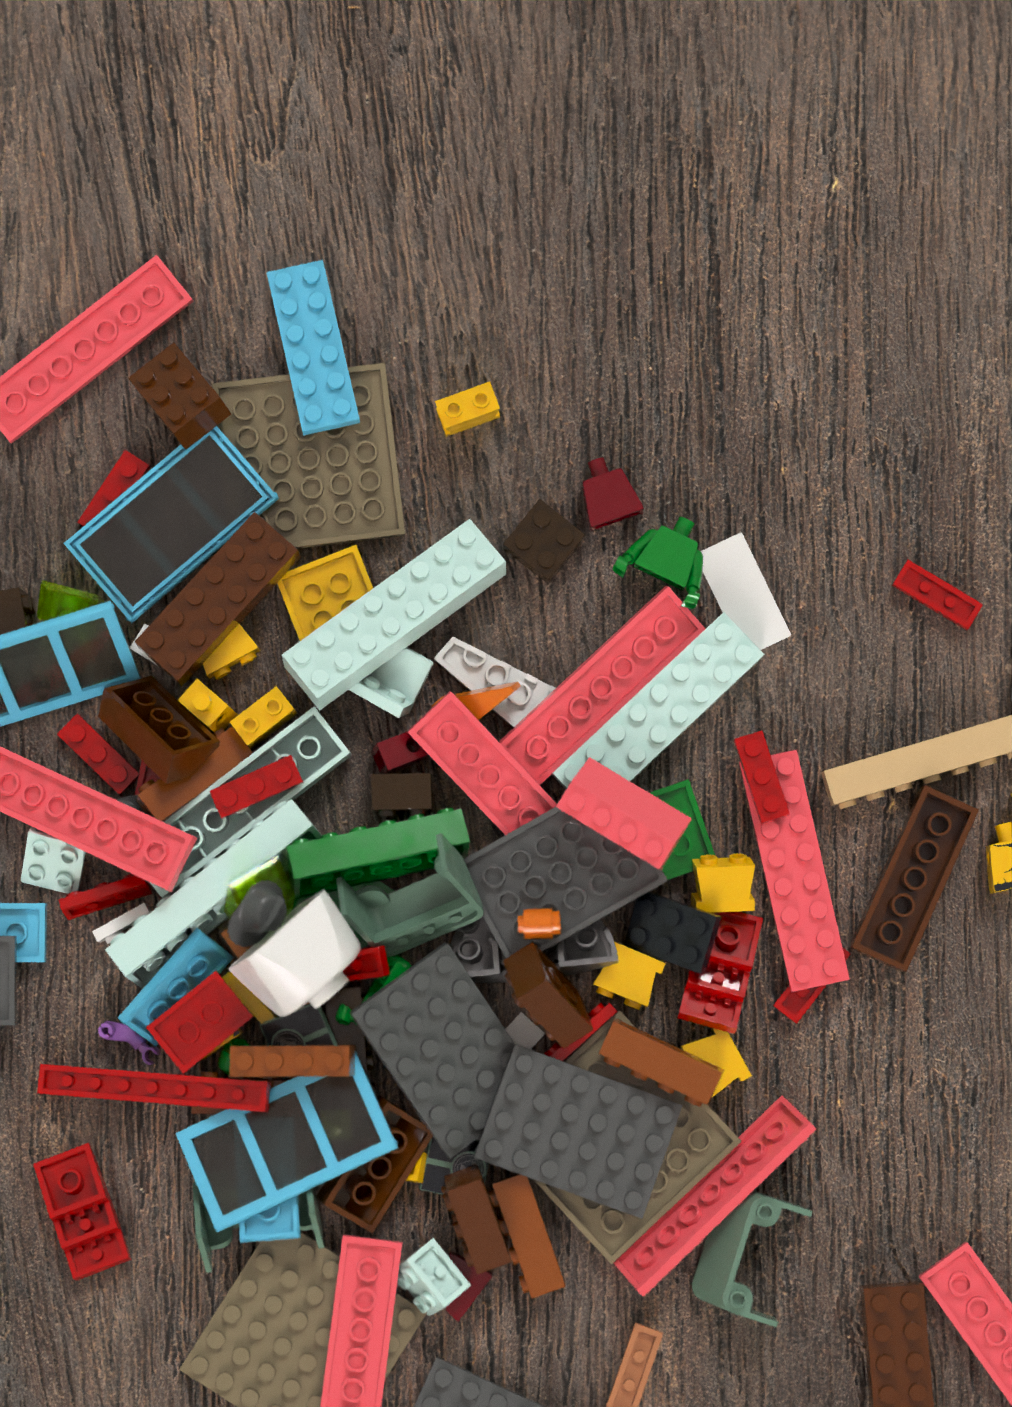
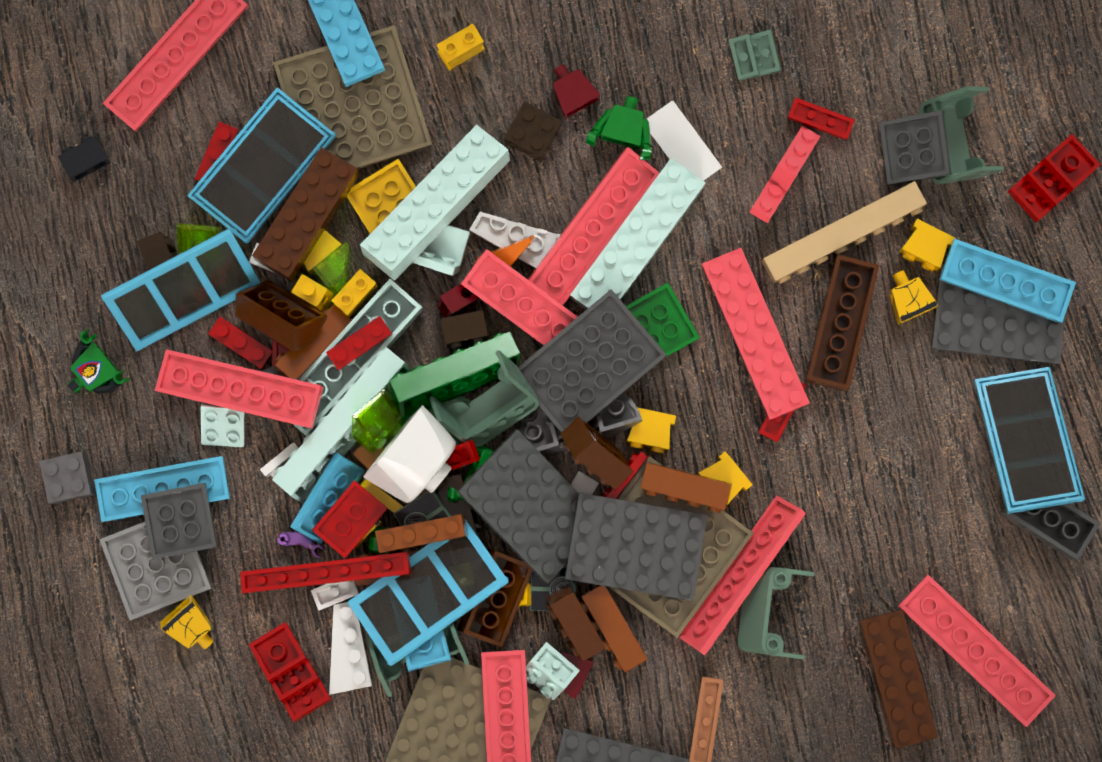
camera: 15 degrees left, 0 degrees up
red plate [58,874,152,920] -> none
reddish brown brick [128,342,231,450] -> none
dark grey piece [228,880,287,947] -> none
orange brick [518,908,561,939] -> none
coral slope [556,757,692,870] -> none
black plate [624,891,721,974] -> none
red slope [677,911,763,1034] -> none
yellow hips [691,853,755,913] -> none
red plate [734,730,790,824] -> none
none -> white plate [311,581,359,611]
none -> clear neon green slope [313,242,353,294]
none -> white wing [329,602,373,695]
none -> sand green slope [729,29,782,81]
none -> coral bracket [749,125,820,223]

